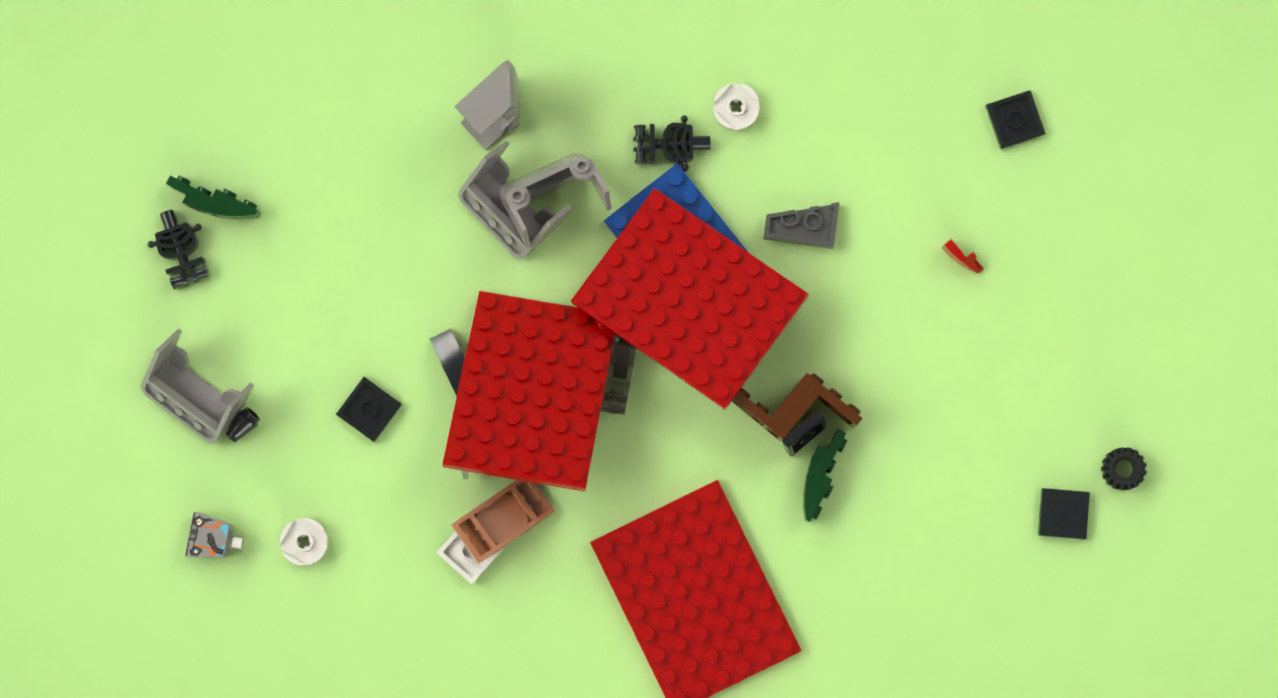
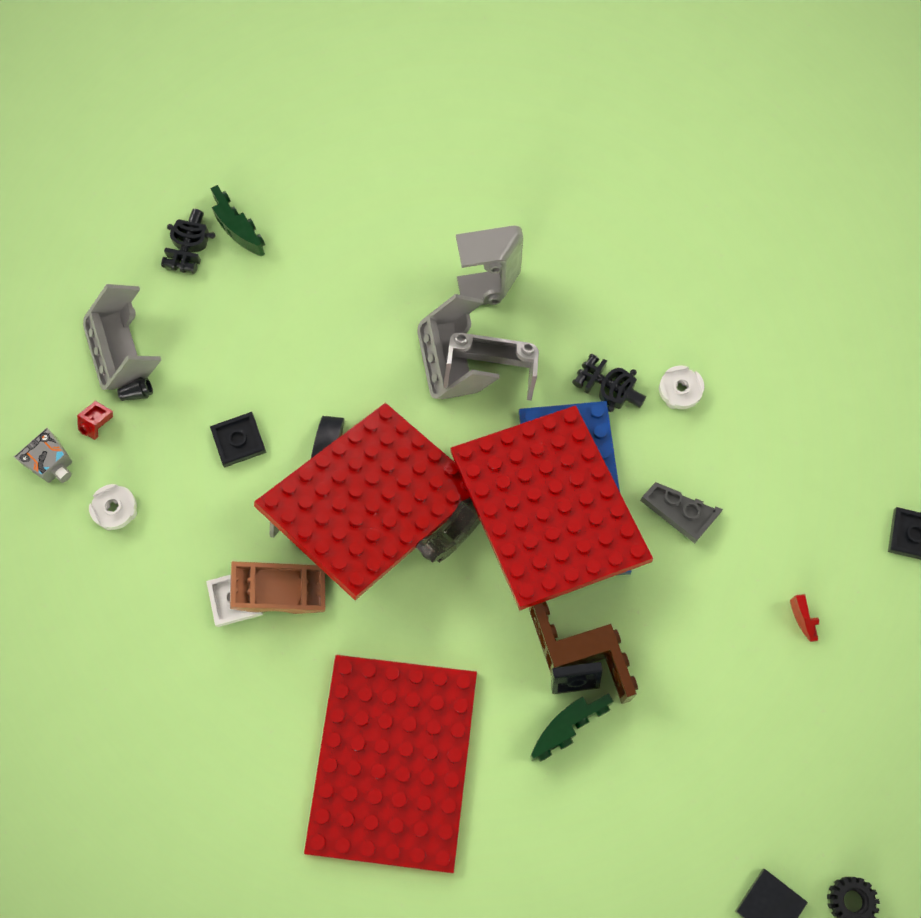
camera: 35 degrees right, 15 degrees down
none -> red bracket [77,401,113,440]

